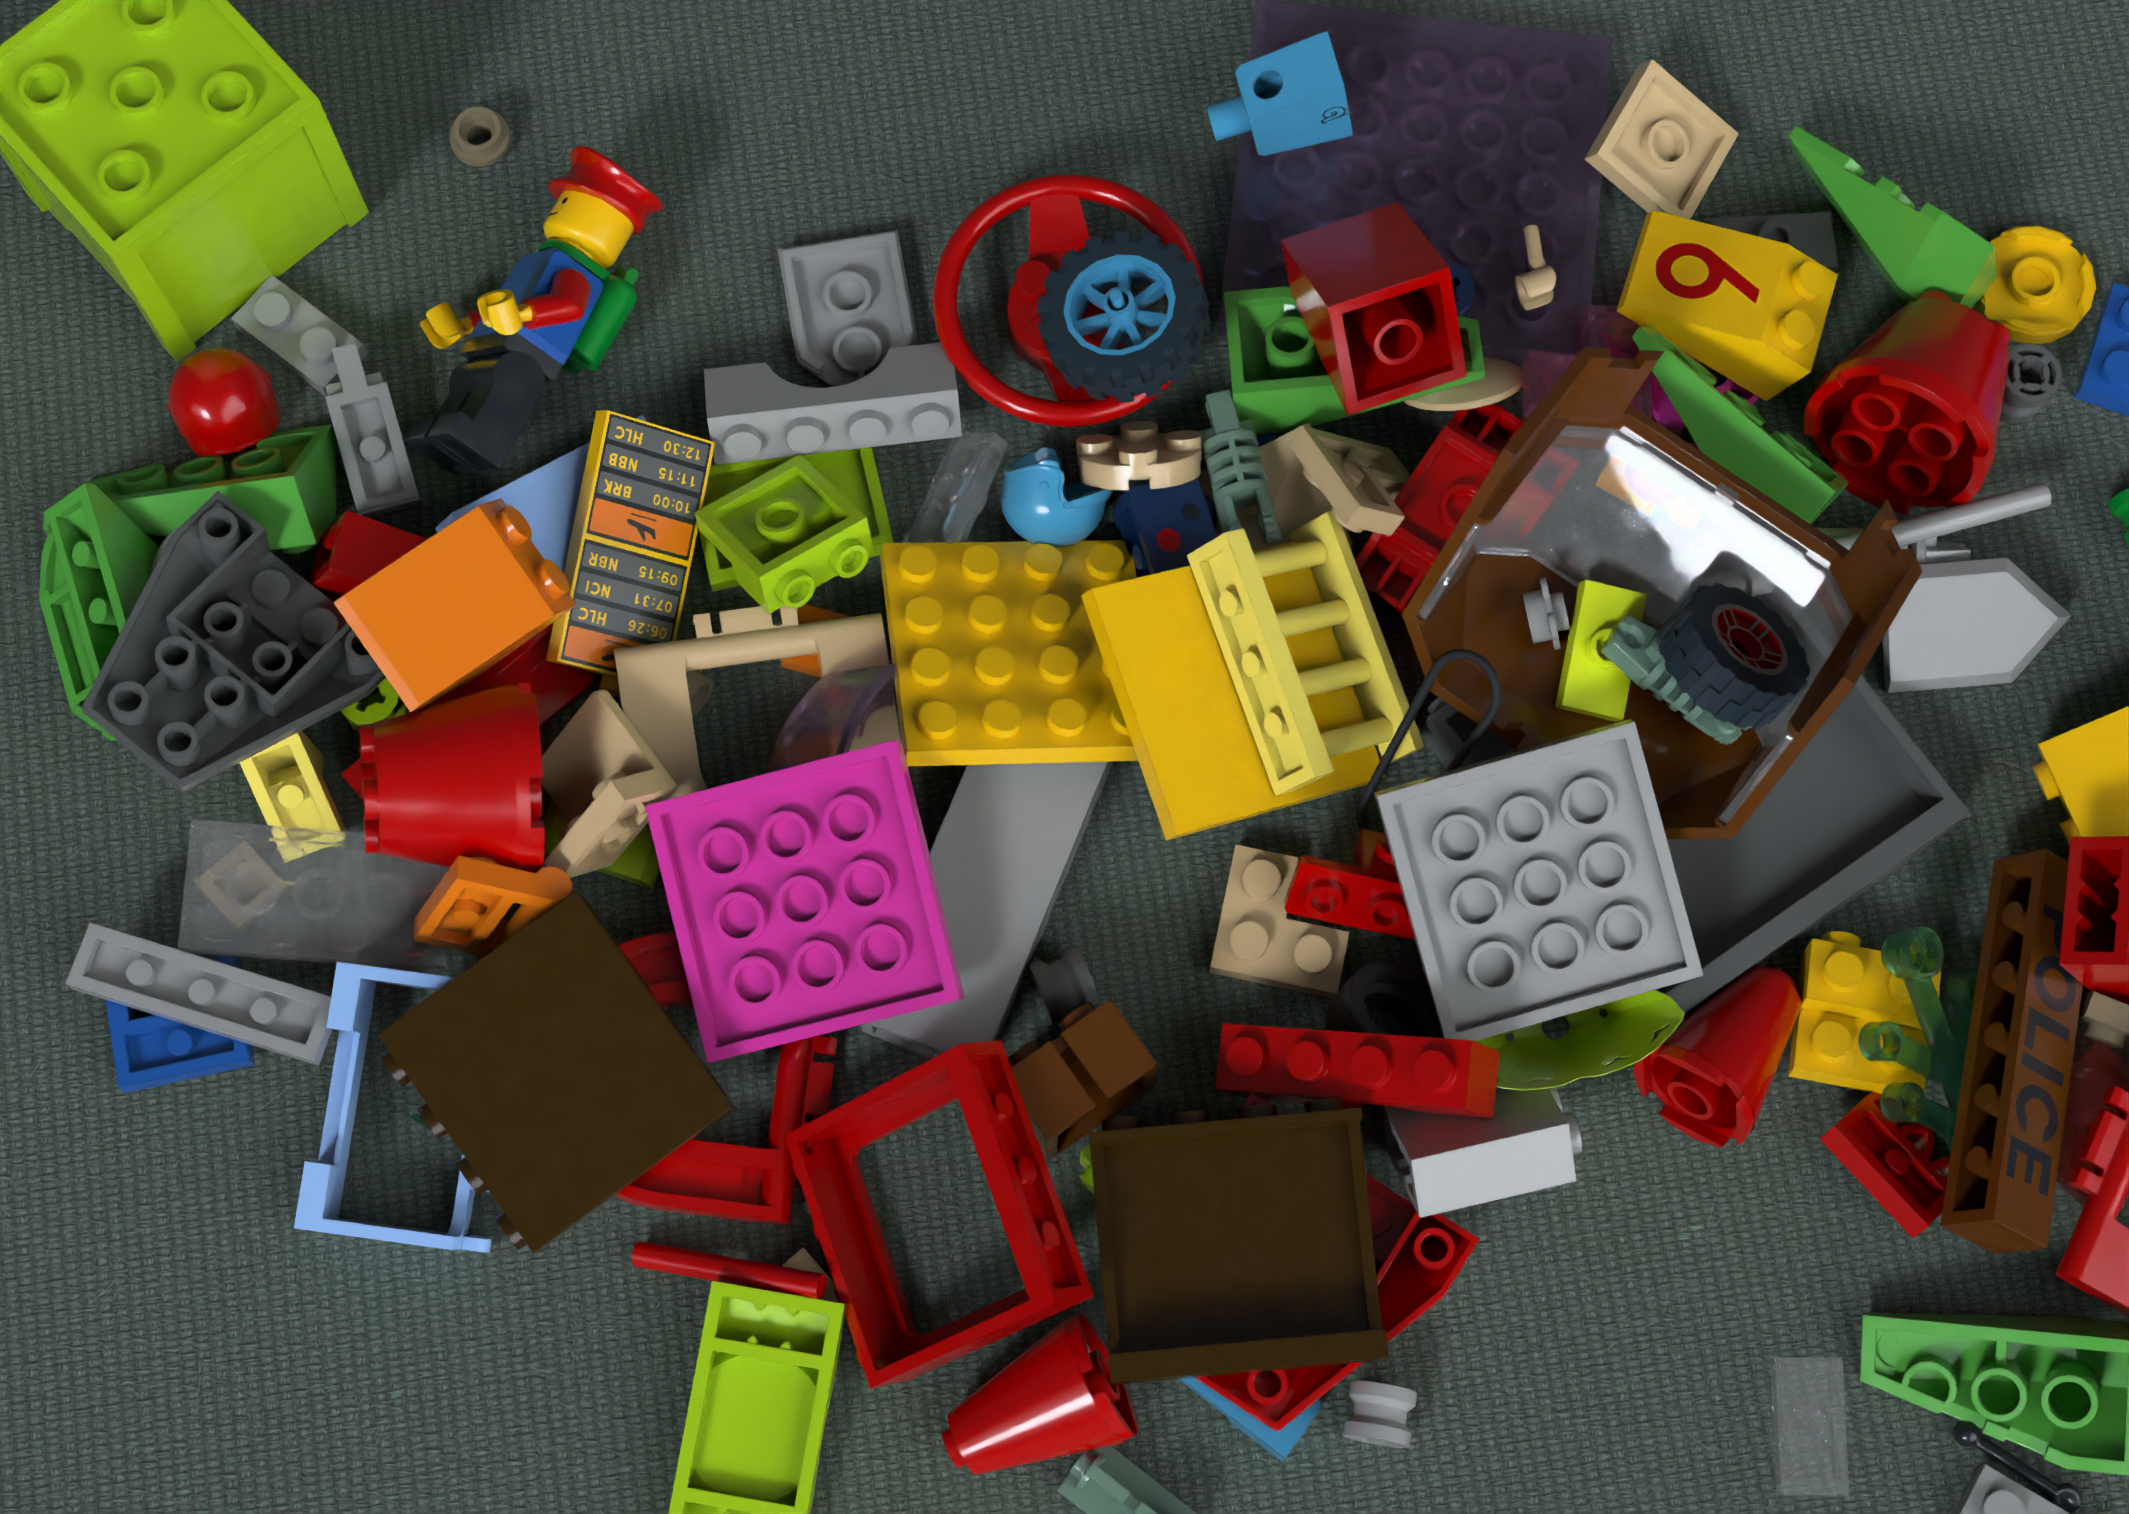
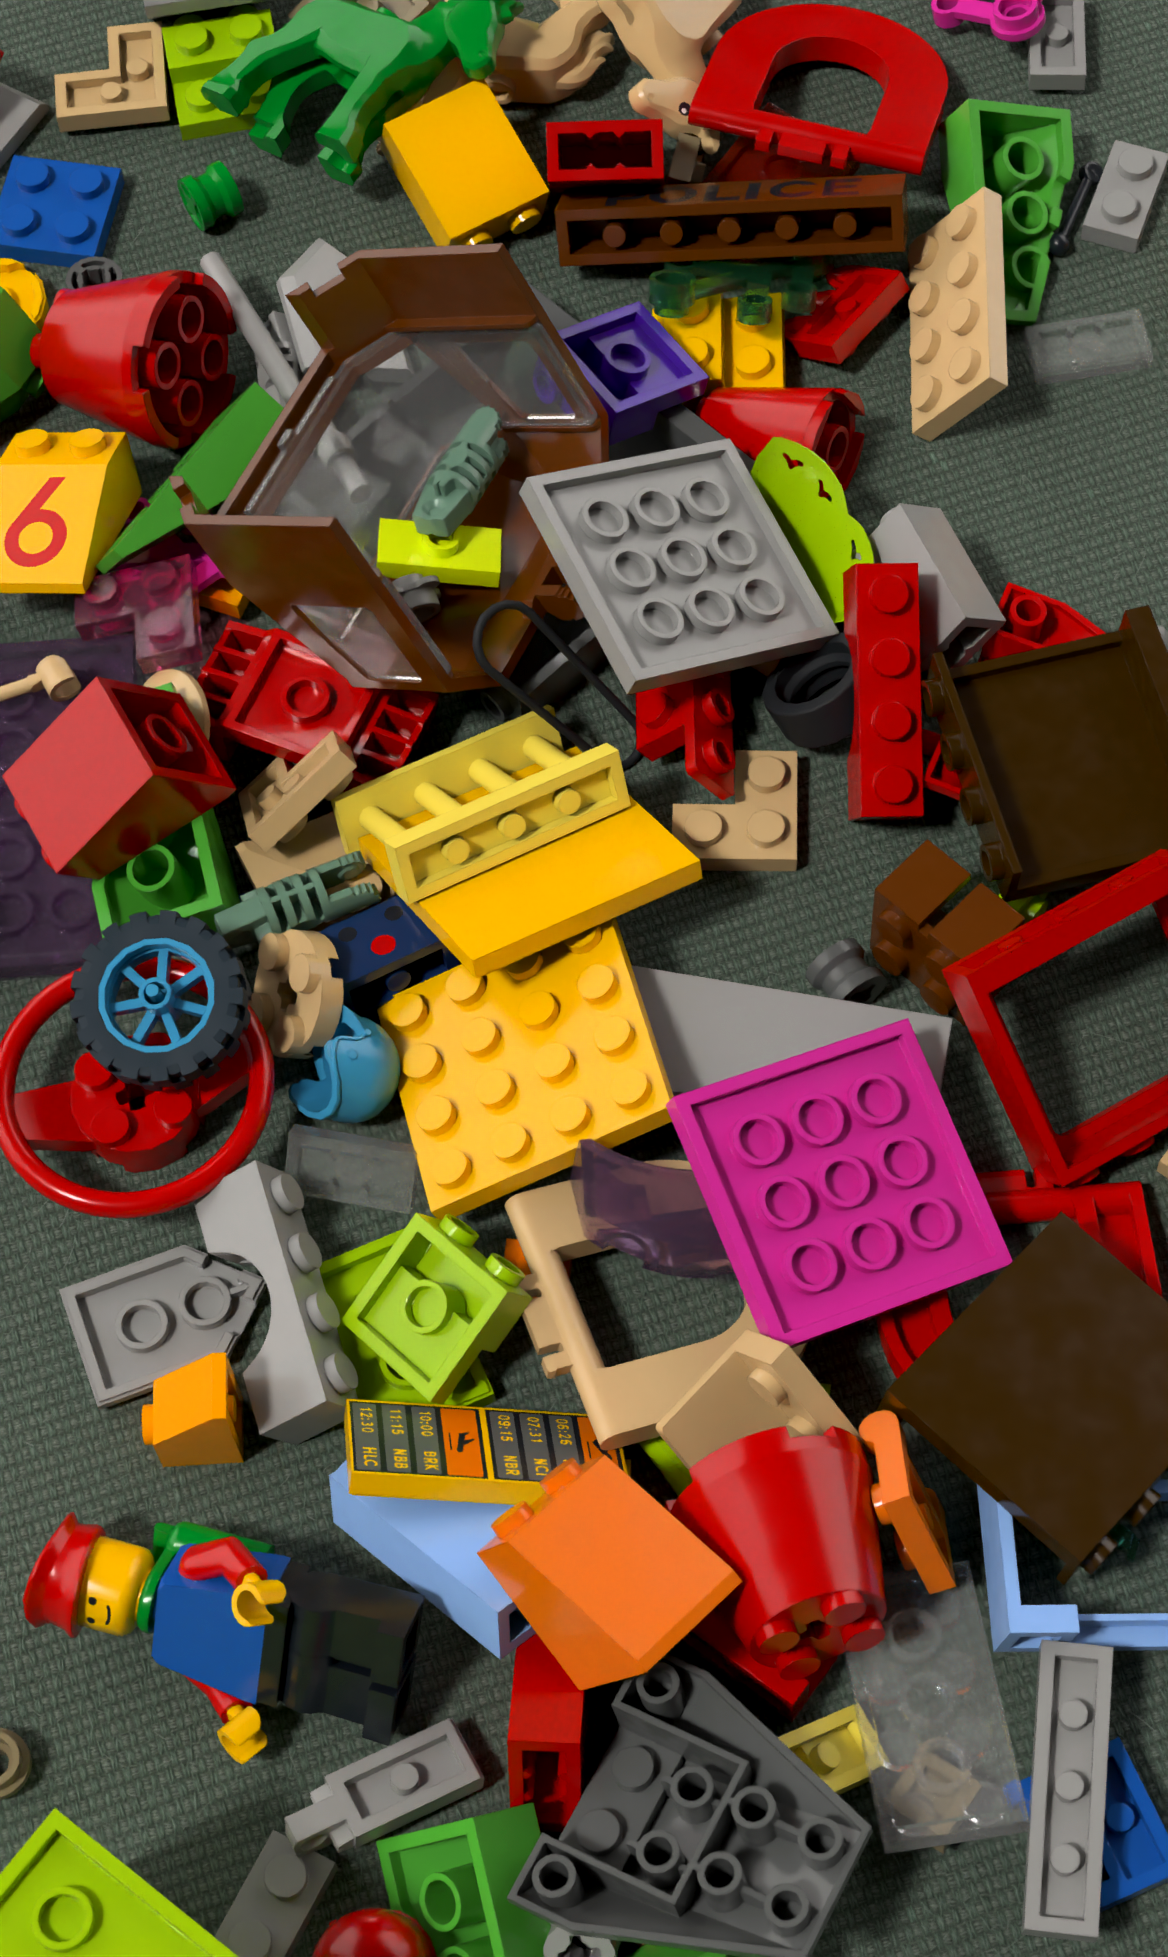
camera: 95 degrees left, 10 degrees down
black wheel [1658,583,1810,729] -> none
none -> light orange slope [142,1352,244,1467]
none -> dark purple plate [537,301,709,446]
none -> tan plate [908,186,1008,442]

